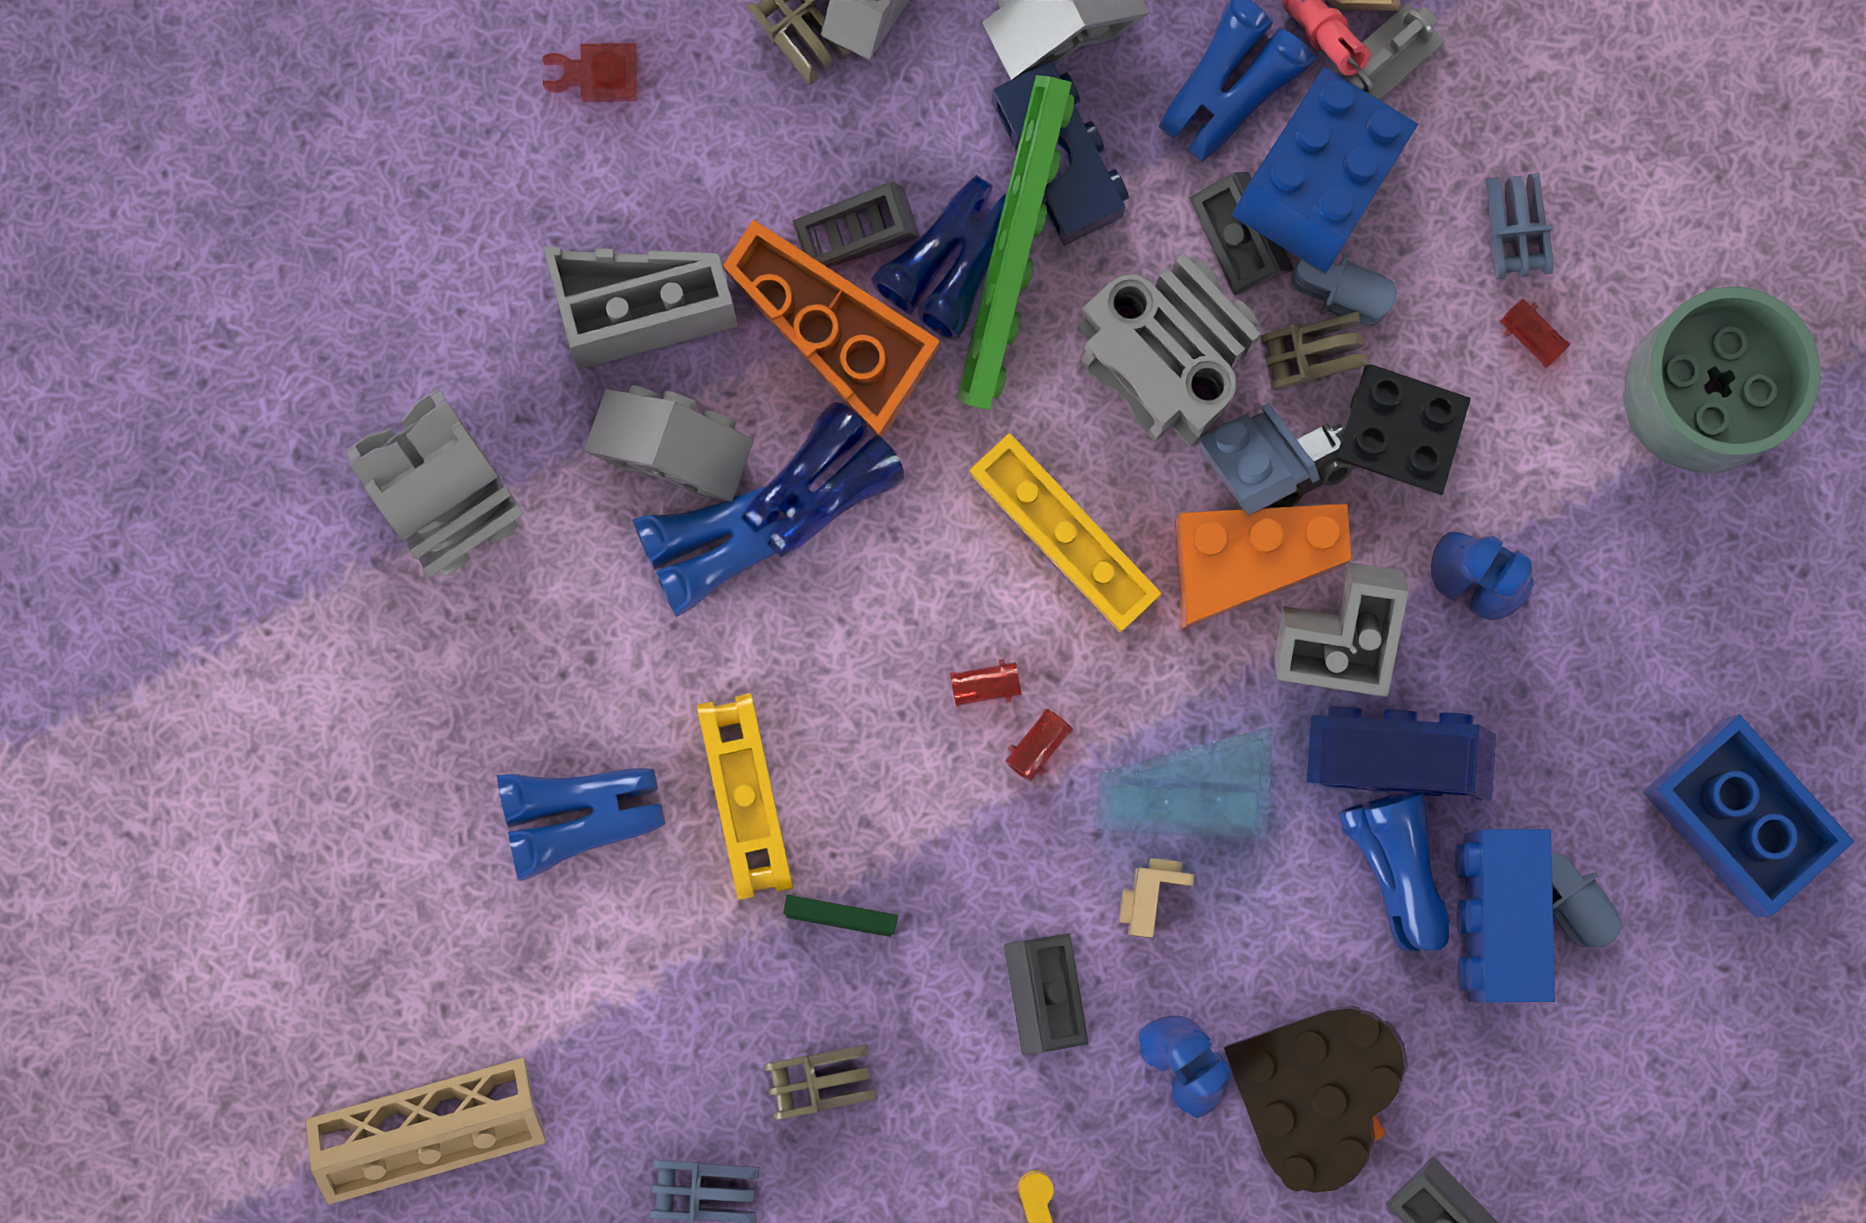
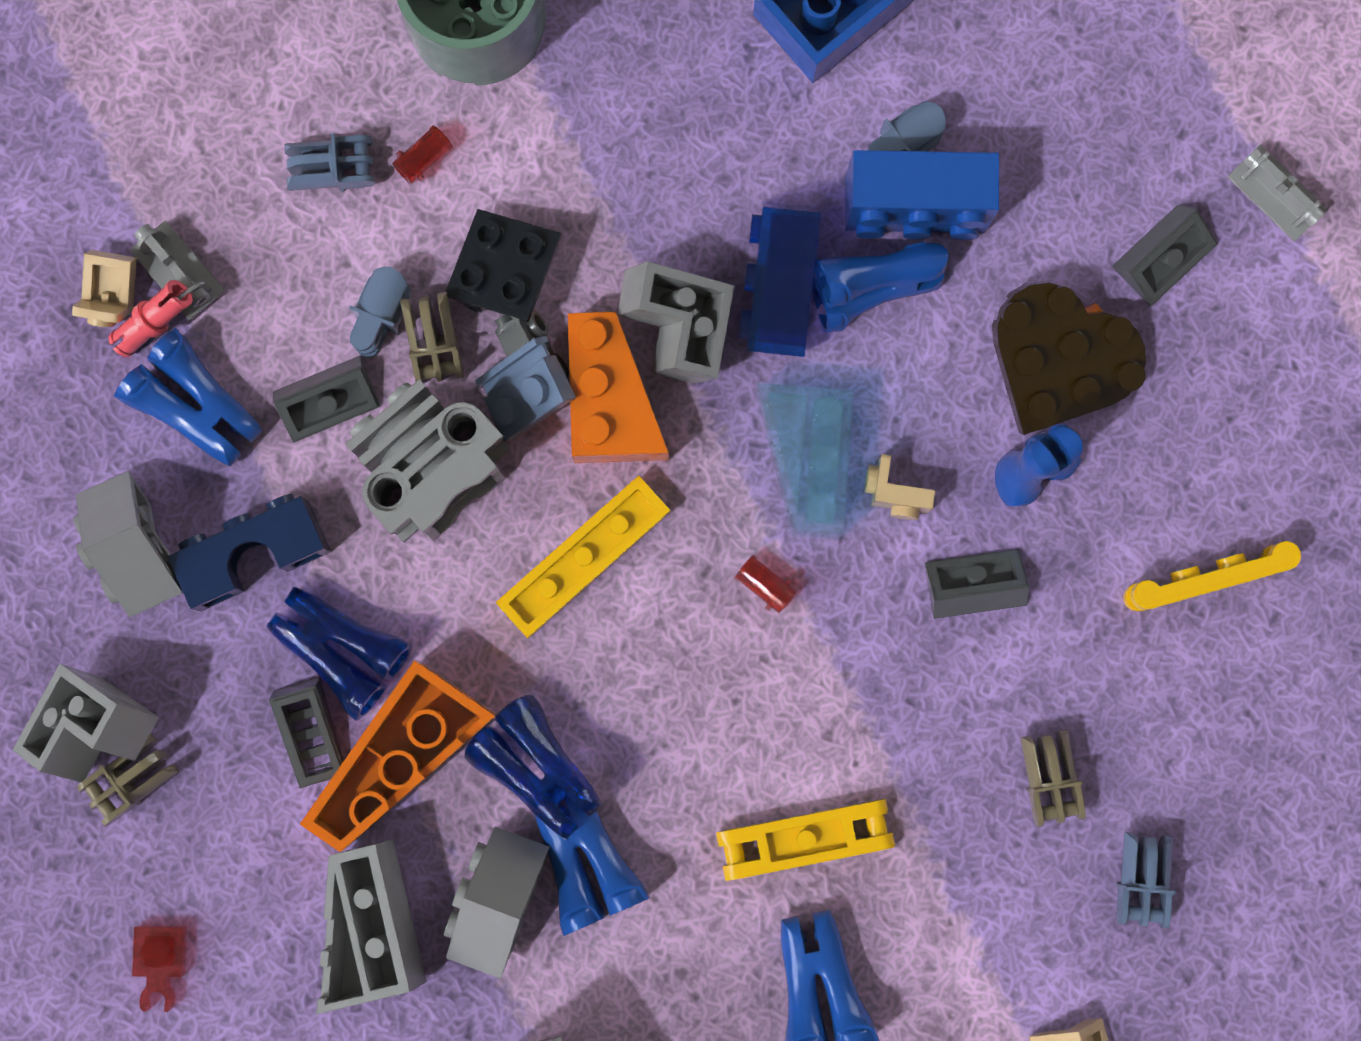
camera: 85 degrees left, 0 degrees up
dark green tile [783,895,898,937] -> none
clear red pin [950,659,1022,708] -> none
bright green plate [956,75,1074,410] -> none
blue brick [1231,67,1418,273] -> none
blue piece [1431,532,1534,620] -> none

